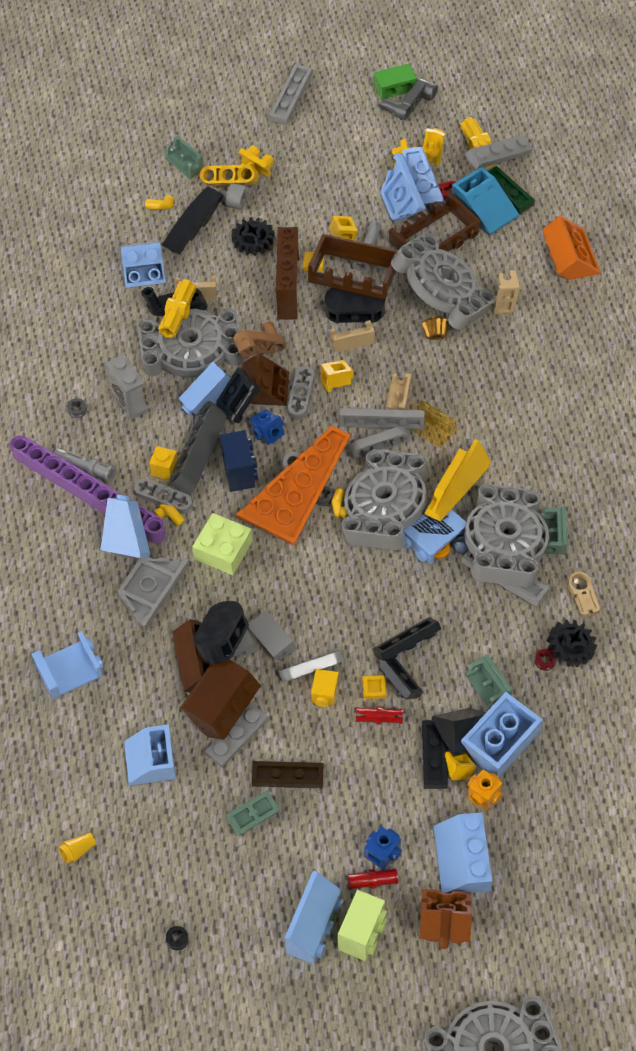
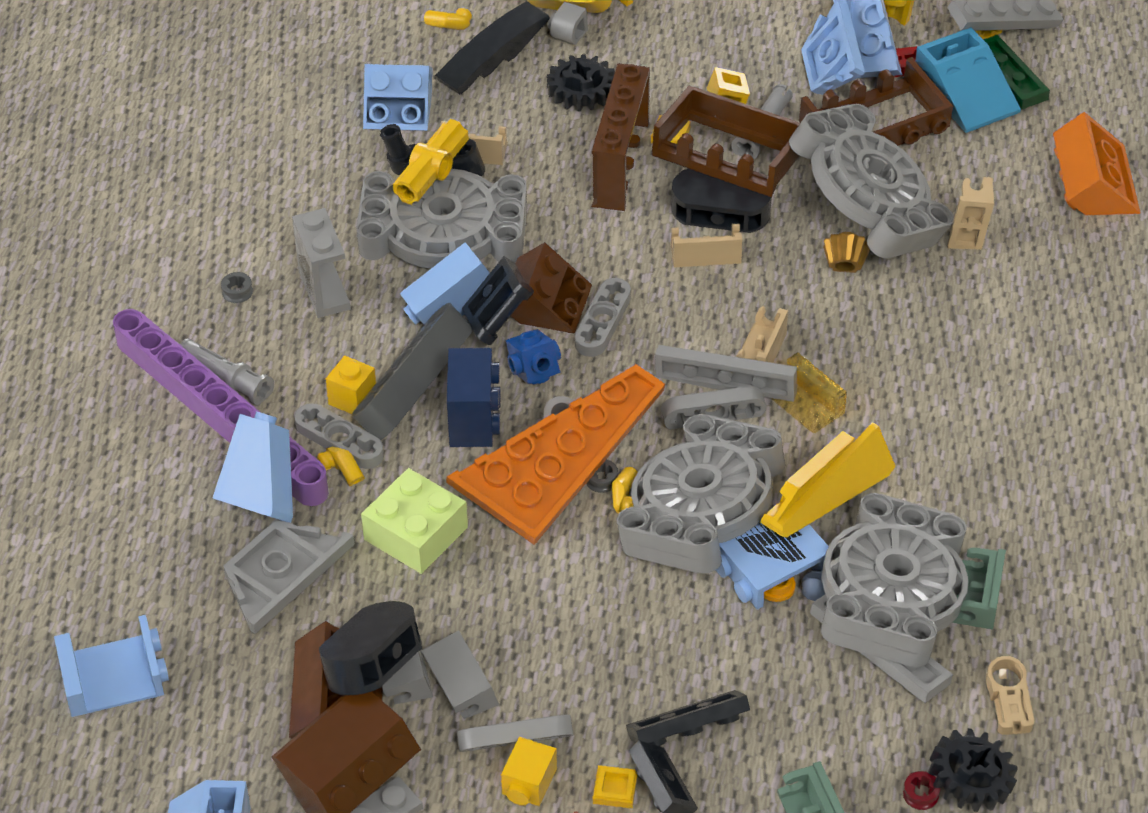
camera: 10 degrees right, 10 degrees down
medium nougat beam [233,321,286,358] -> none
yellow brick [321,360,354,392] -> none

